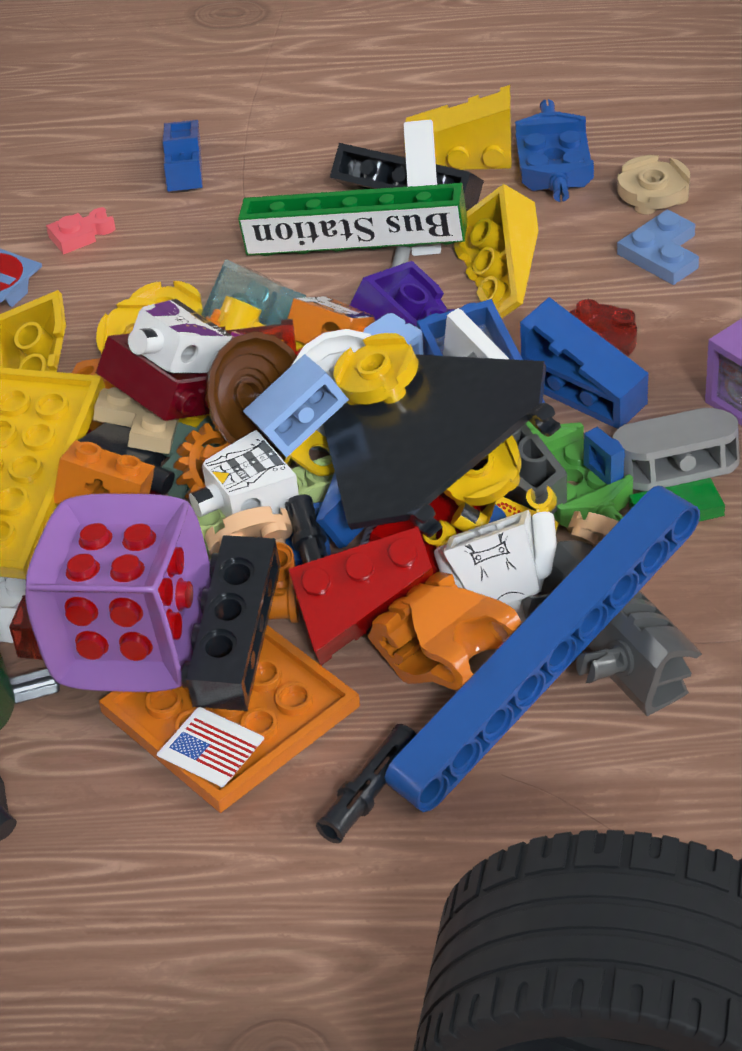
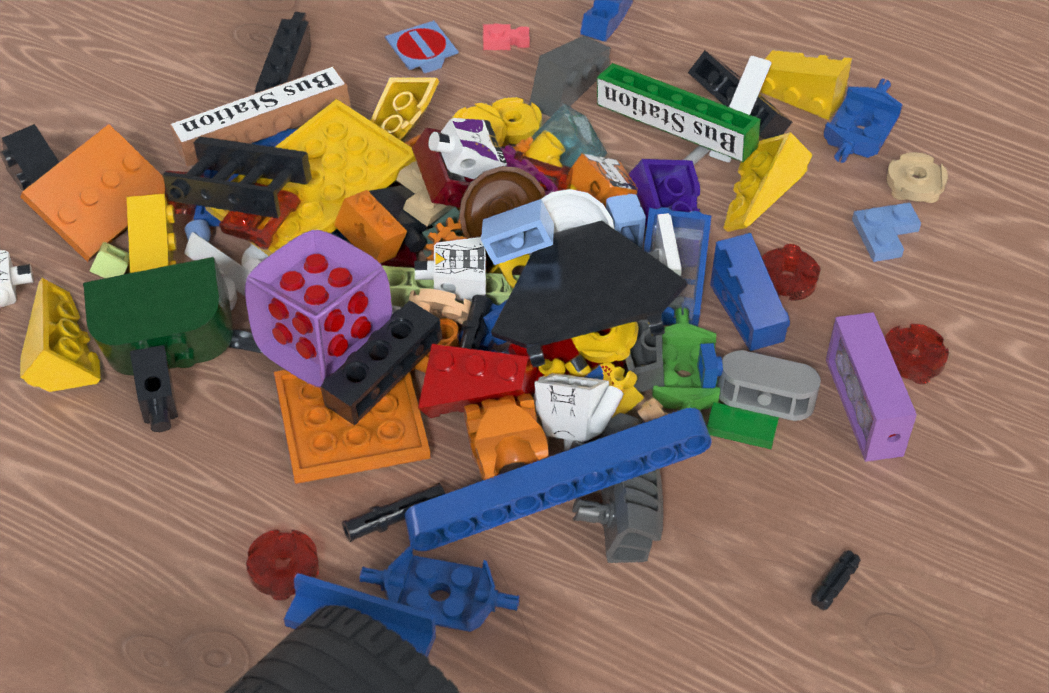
camera: 25 degrees right, 5 degrees up
sticker [157,707,265,787] -> none
yellow plate [333,333,419,405] -> none
none -> clear red plate [246,529,320,601]
none -> blue panel [284,573,436,657]
none -> blue plate [360,547,520,632]
none -> dark grey wedge [529,35,611,120]

